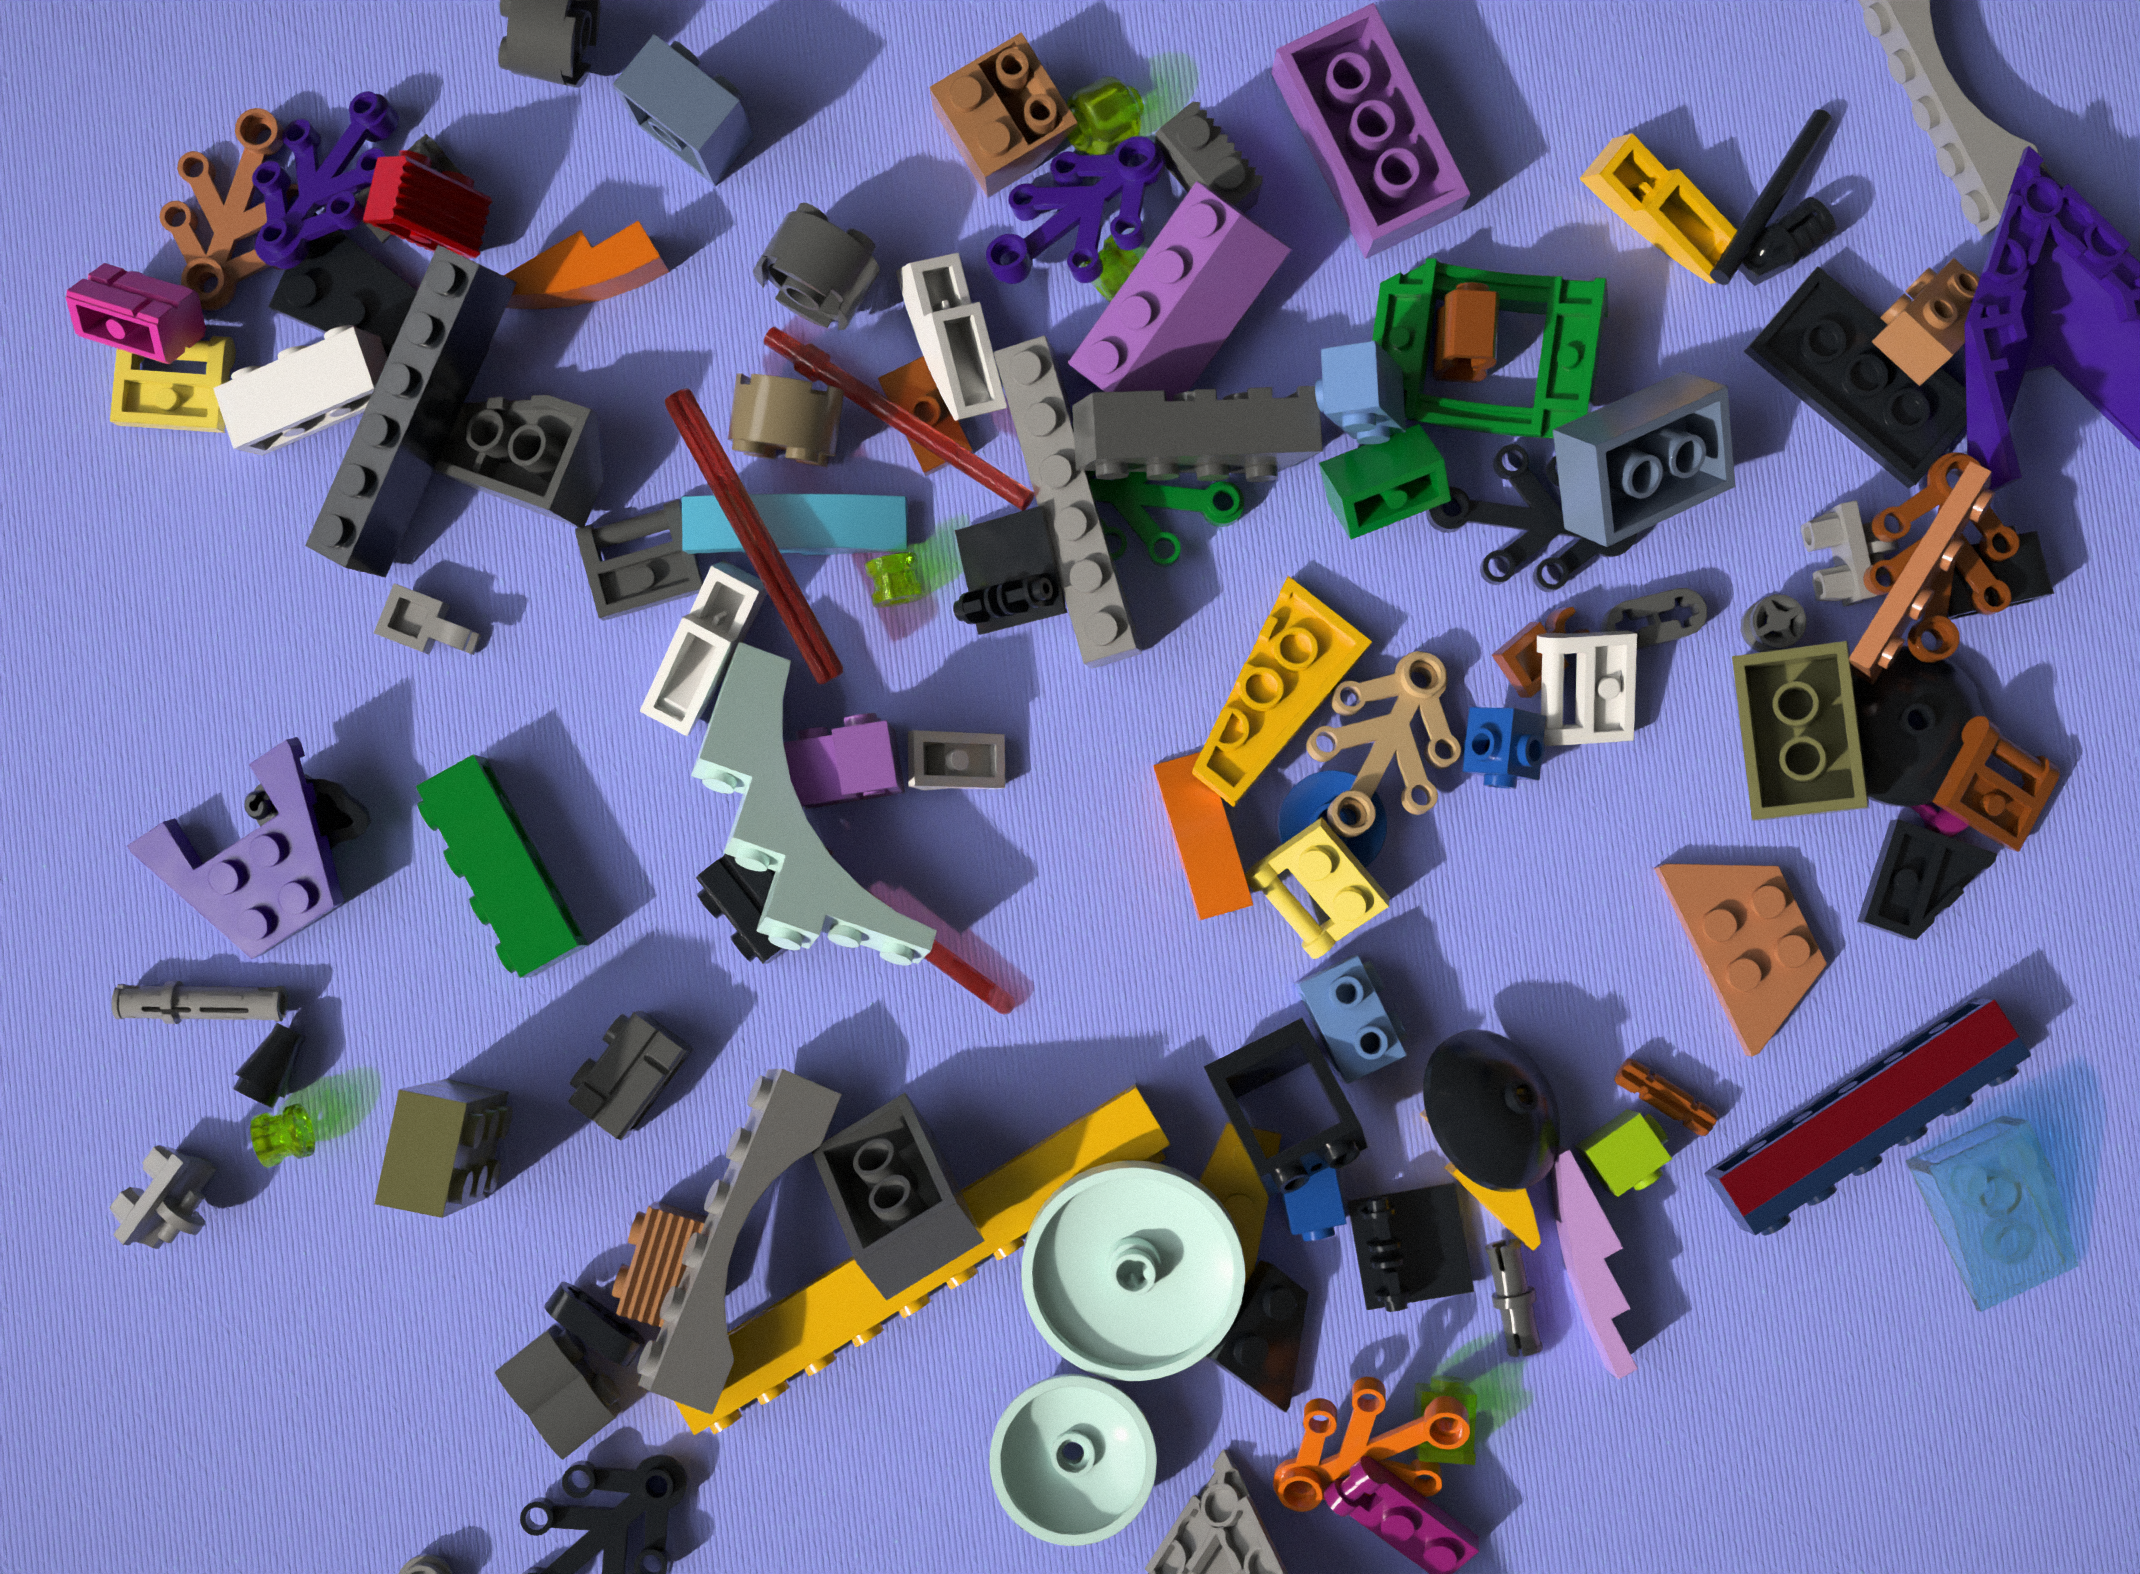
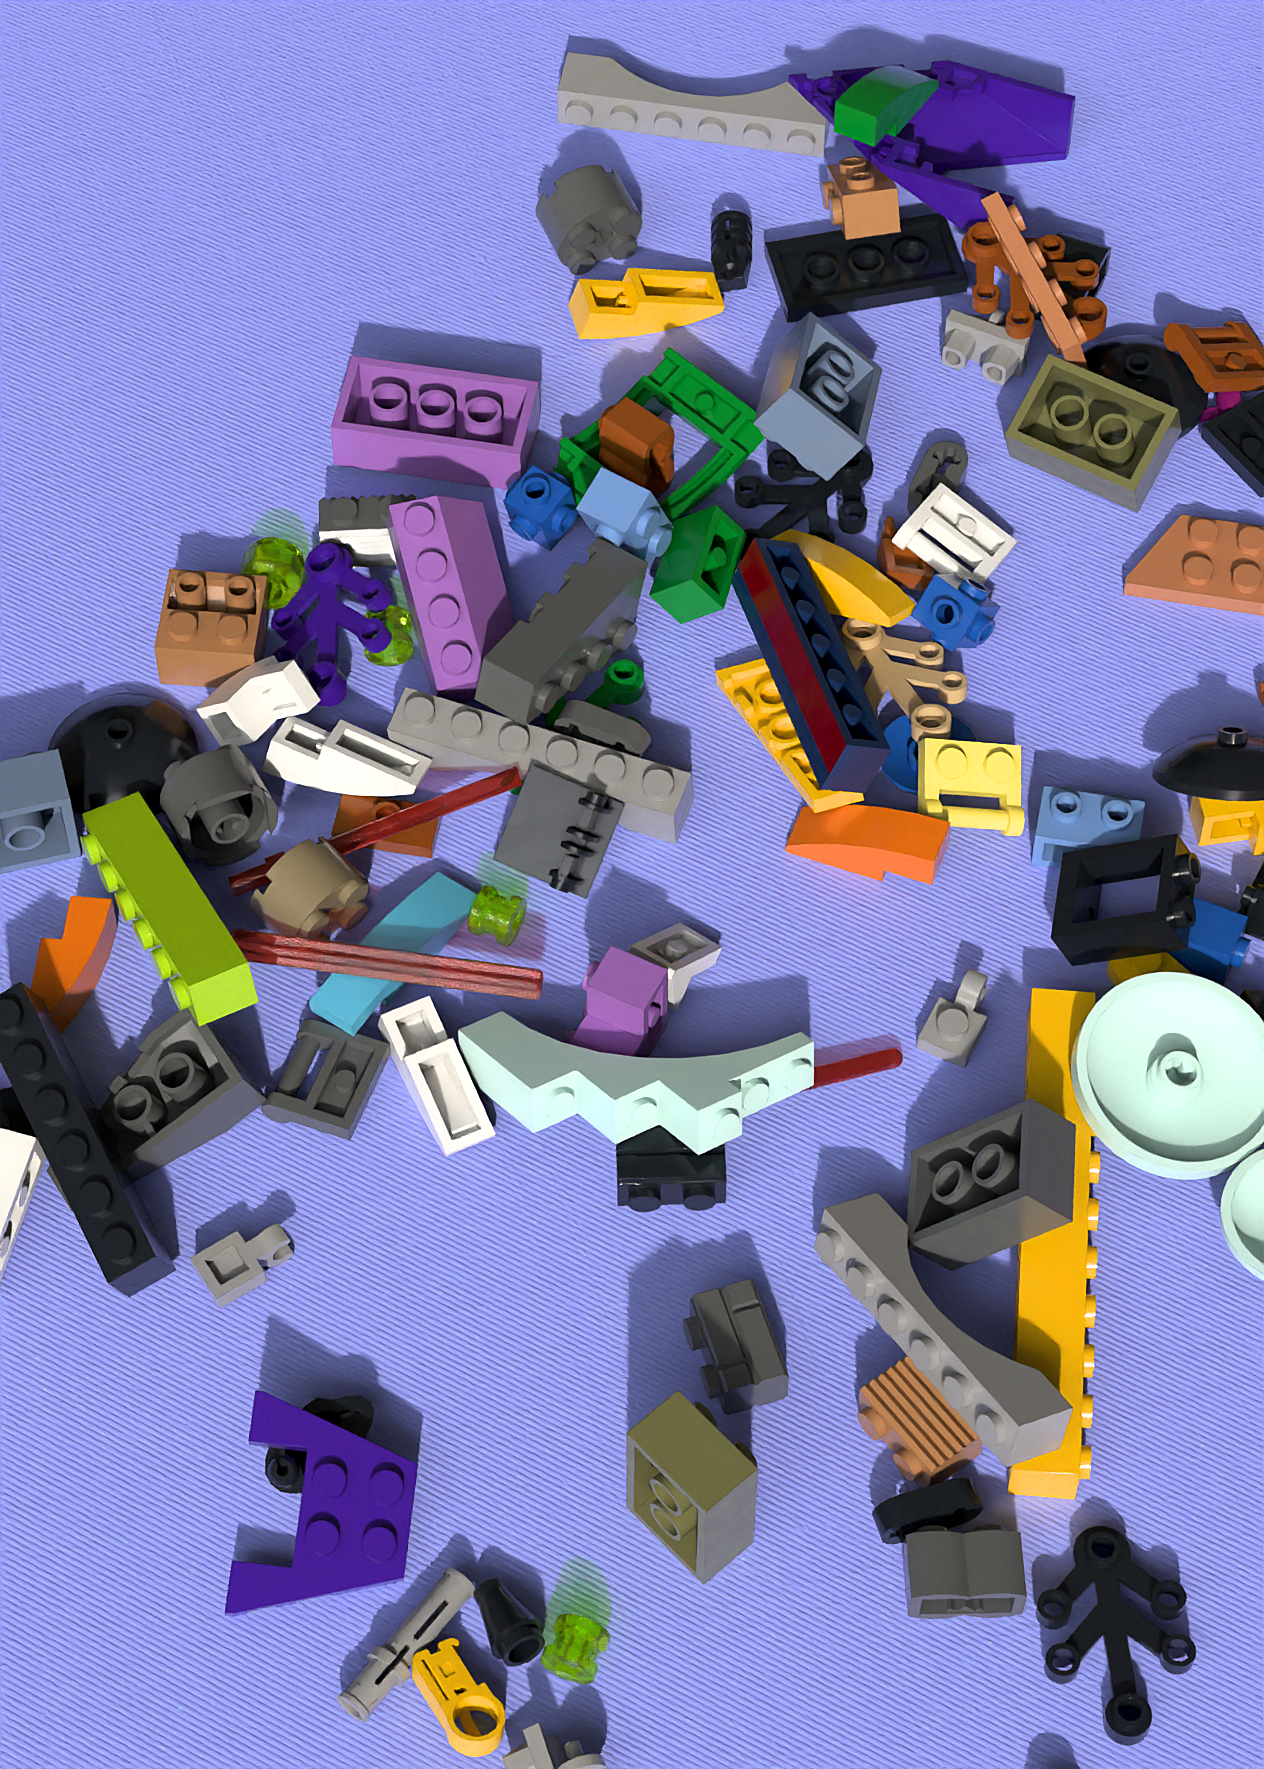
camera: 55 degrees left, 30 degrees down
green brick [415,754,589,978] -> none
black bar [1710,109,1832,285] -> none
dark grey wheel [1740,594,1806,652] -> none
none -> black dish [48,694,199,815]
none -> lime brick [80,792,259,1027]
none -> white brick [196,655,320,746]
none -> yellow piece [411,1638,506,1757]
none -> blue brick [503,465,580,552]
none -> dark grey brick [535,165,642,275]
none -> dark grey beam [554,700,652,758]
none -> dark blue brick [731,537,891,794]
none -> yellow slope [771,529,915,627]
none -> green slope [833,65,939,147]
none -> light grey plate [917,968,989,1068]

